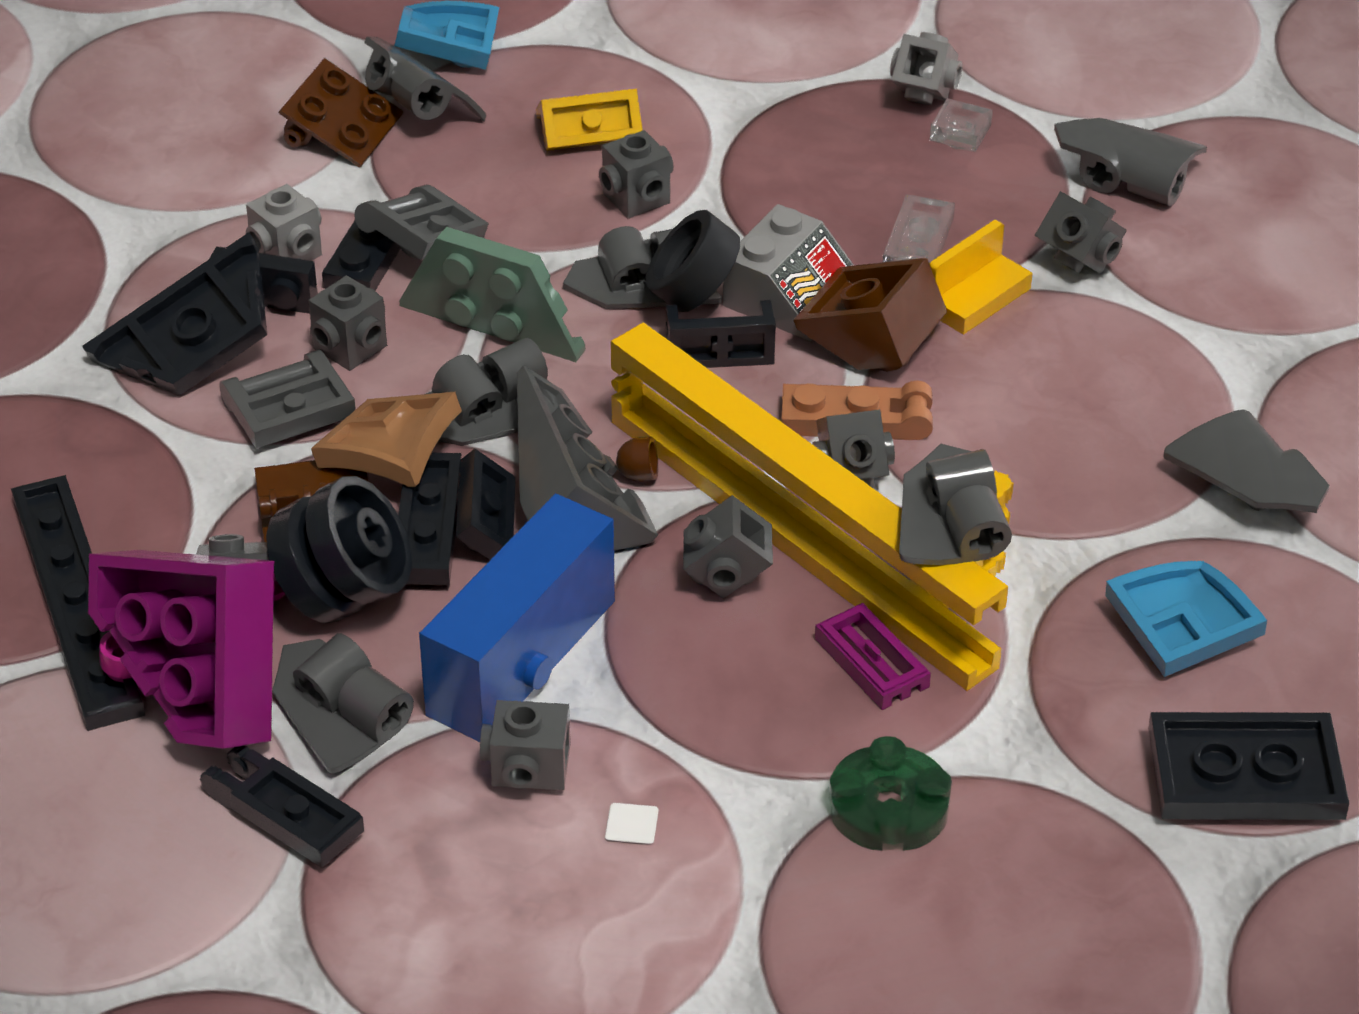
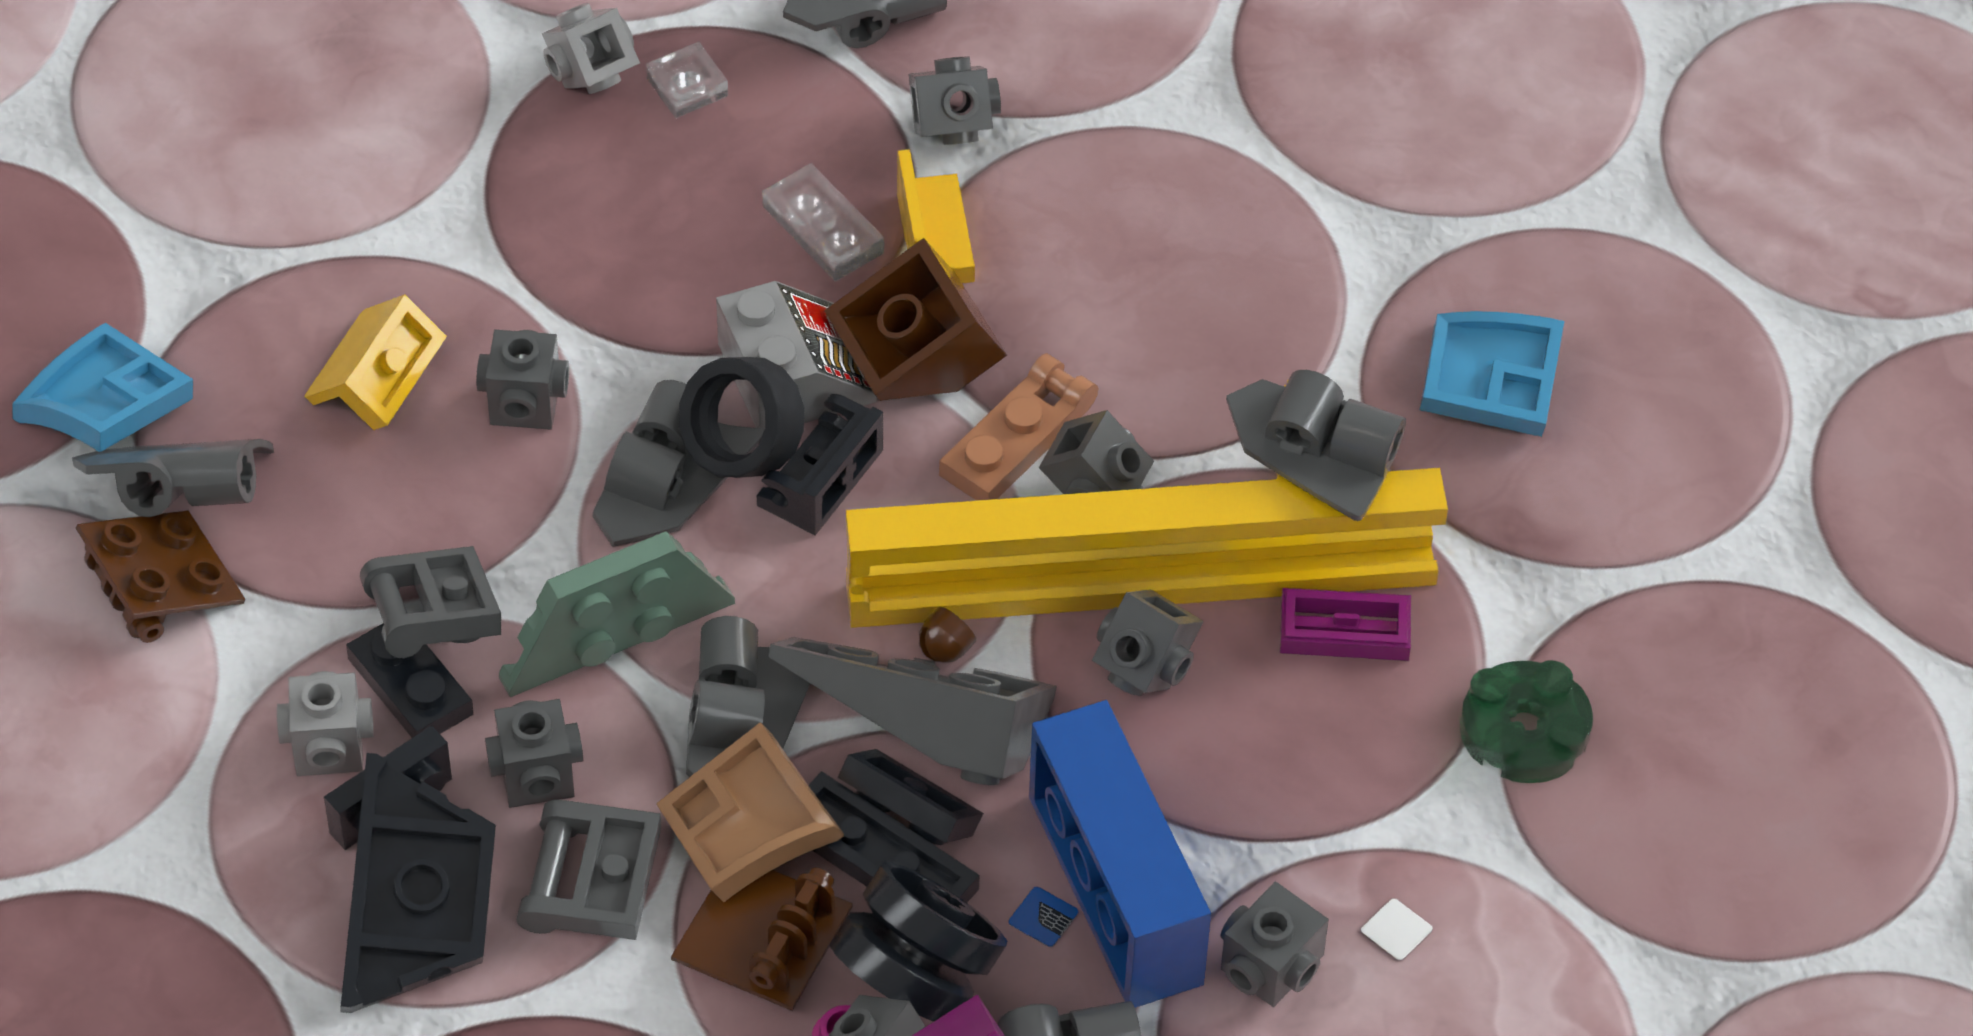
camera: 55 degrees left, 10 degrees up
black plate [1148,712,1350,820] -> none
dark grey panel [1163,410,1330,513] -> none

